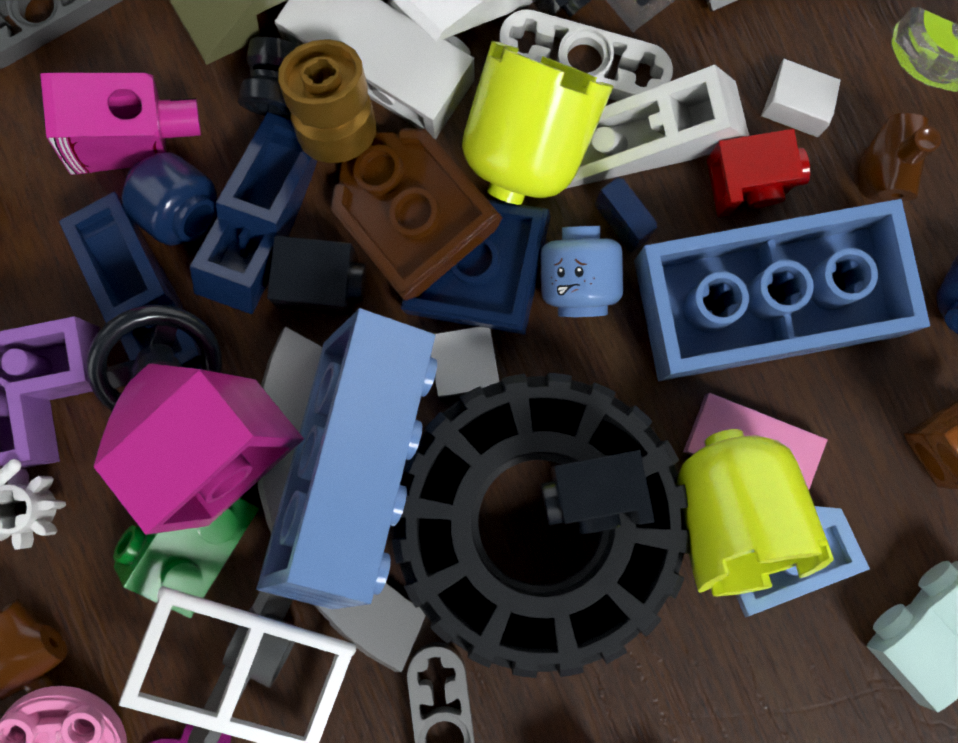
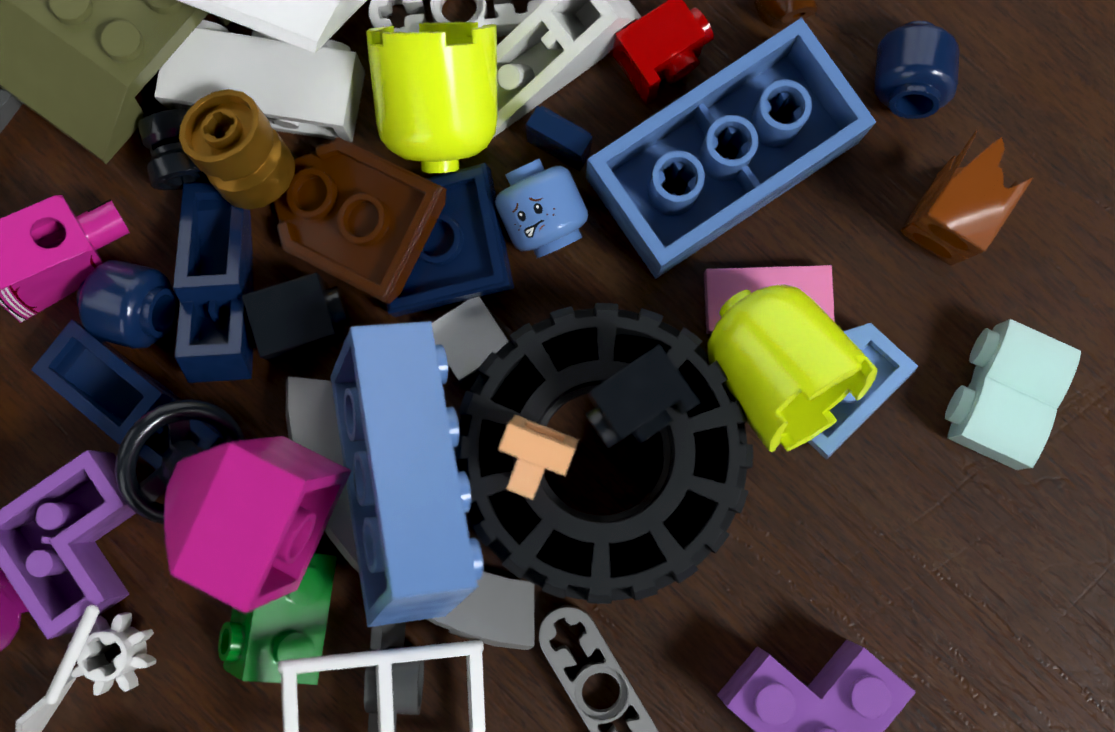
camera: 25 degrees left, 0 degrees up
none -> light nougat tile [498,415,579,500]

